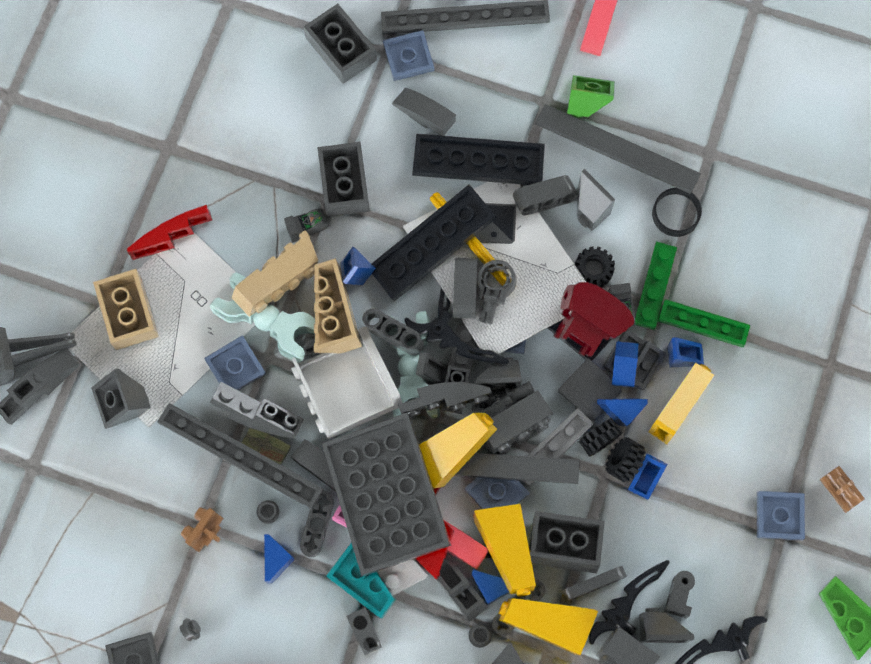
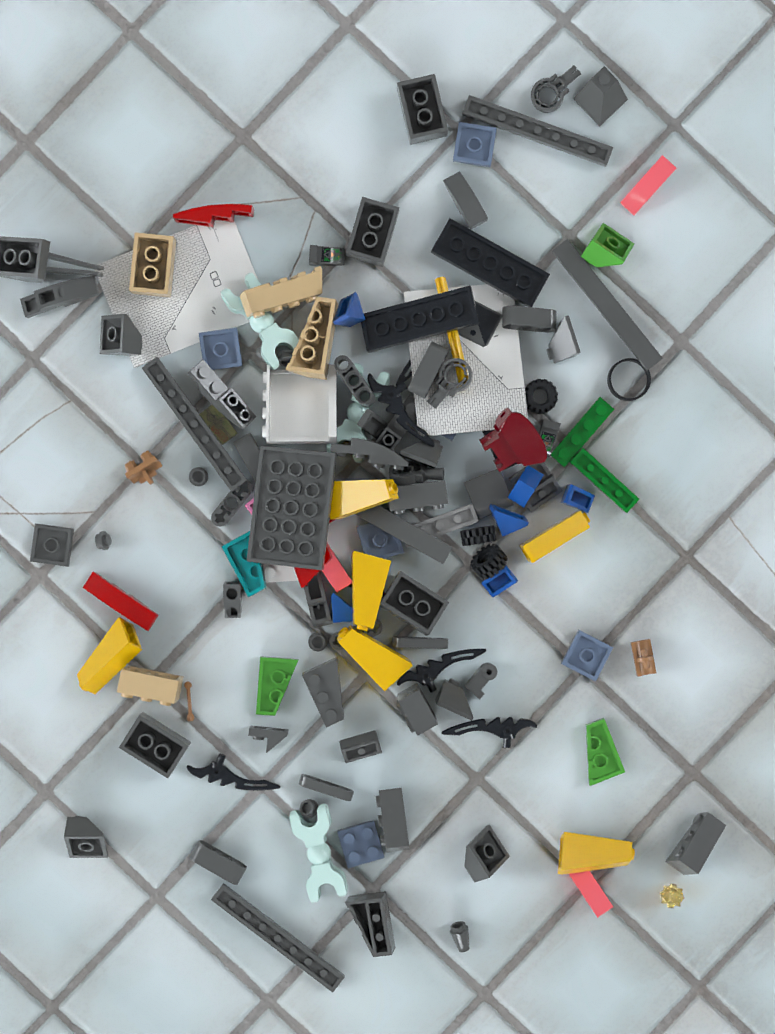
camera: 25 degrees right, 15 degrees up
blue slope [264,534,295,584] -> none

